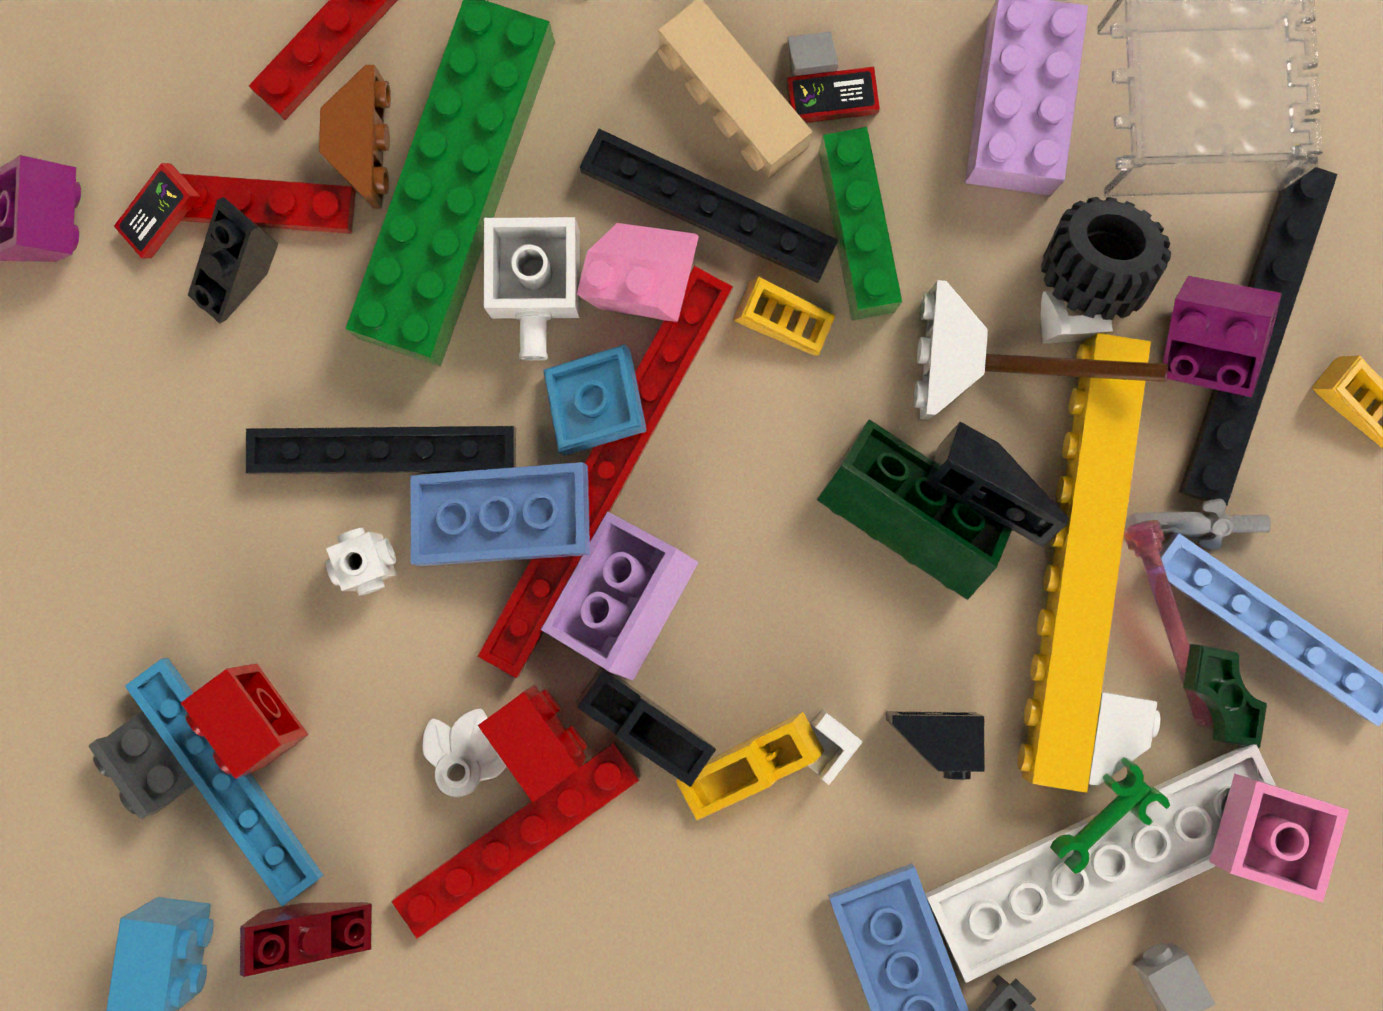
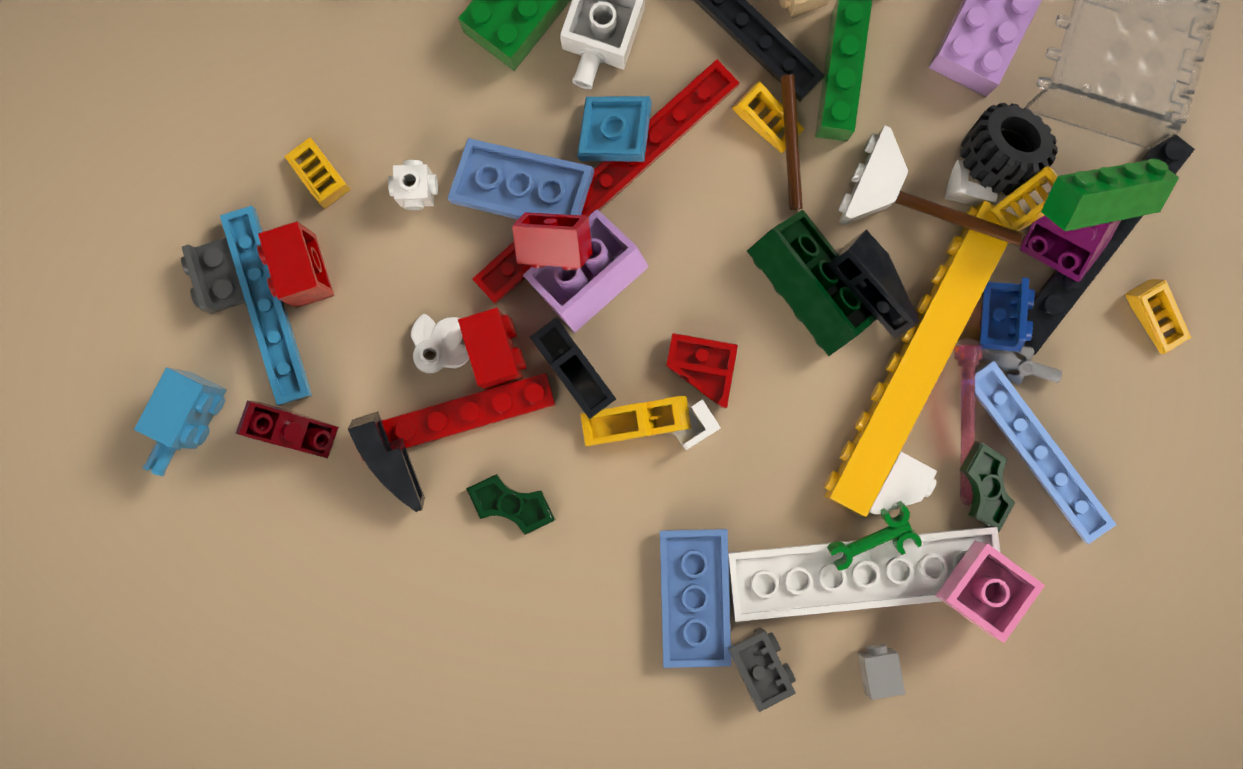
camera: 15 degrees right, 0 degrees up
black plate [246,426,516,474] -> none
bright pink slope [577,223,699,322] -> none
black slope [886,711,985,780] -> none
none -> yellow slope [284,137,351,209]
none -> black slope [348,412,425,512]
none -> dark green tile [466,474,556,535]
none -> brick [512,212,592,270]
none -> red wing [666,333,738,408]
none -> reddish brown bar [781,75,803,210]
none -> blue bracket [979,277,1035,352]
none -> yellow slope [990,165,1058,231]
none -> green brick [1041,159,1179,231]

